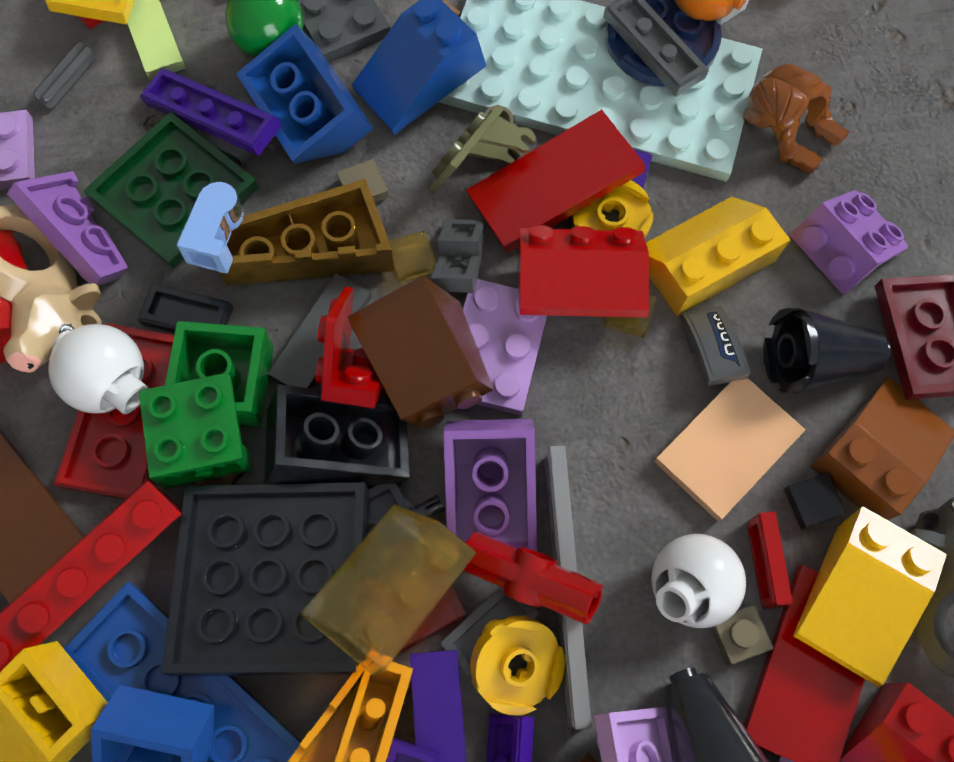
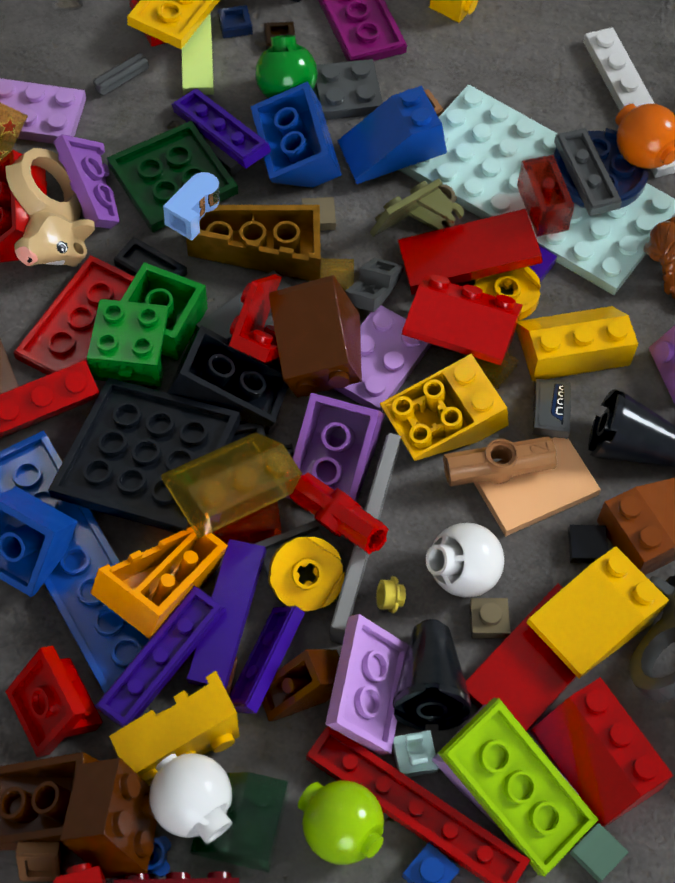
camera: 20 degrees right, 10 degrees down
white brick [48,324,149,414] -> none
red tile [746,511,793,610] -> none
none -> light yellow plate [376,576,406,613]
none -> yellow slope [379,354,509,461]
none -> medium nougat piece [443,436,557,487]
none -> clear red brick [517,155,575,237]

